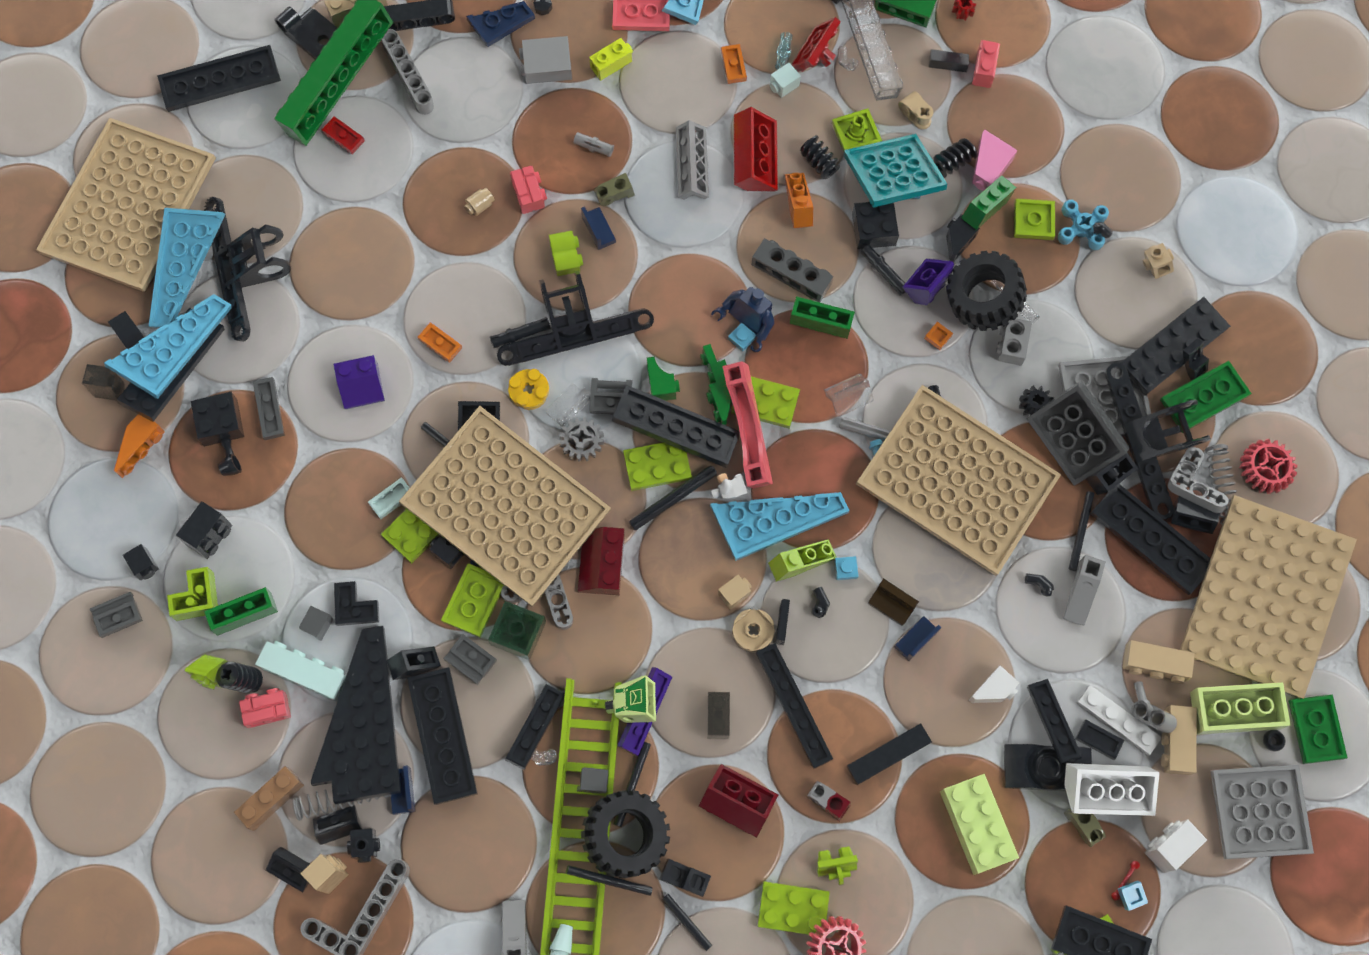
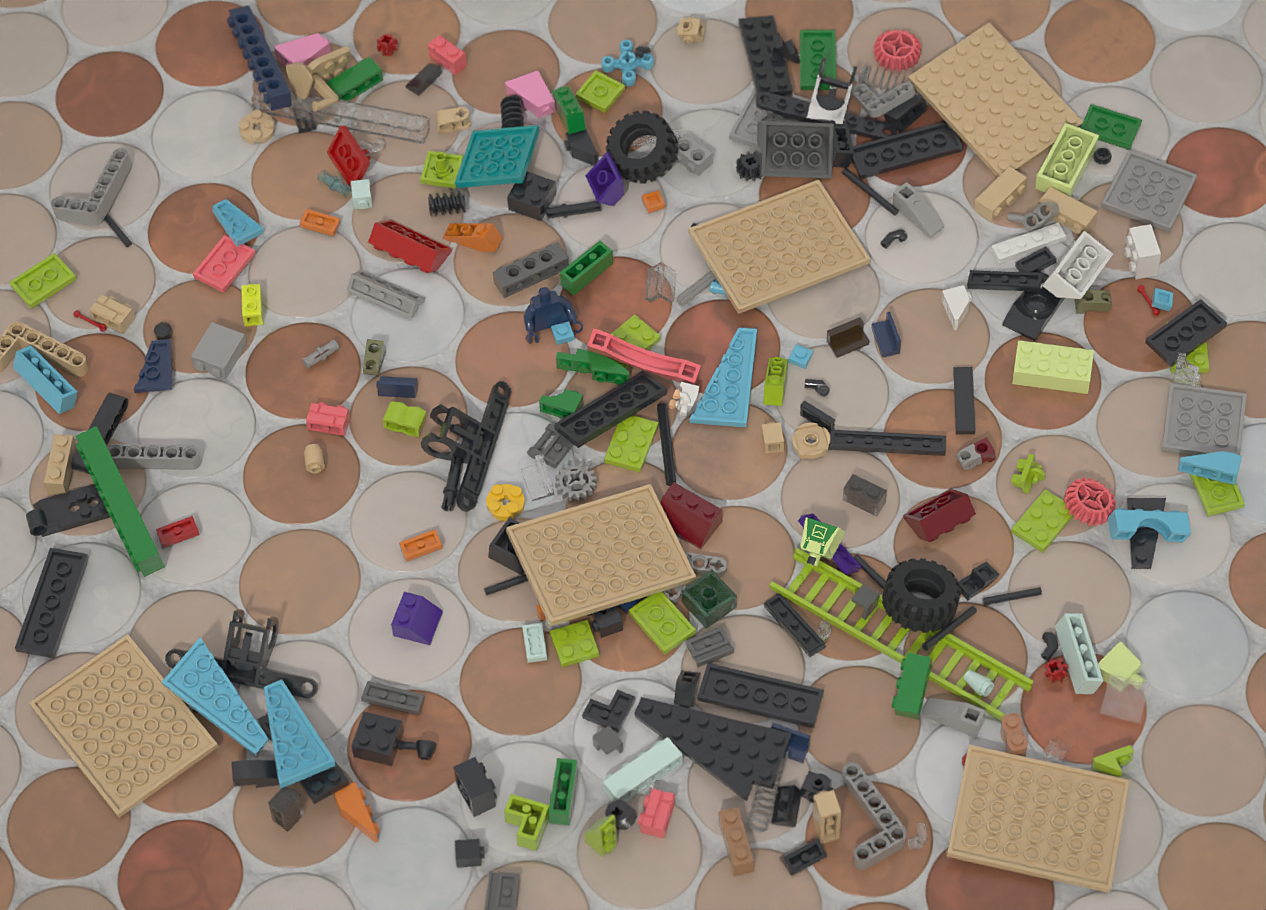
camera: 55 degrees left, 15 degrees down
none -> green brick [892,653,932,720]

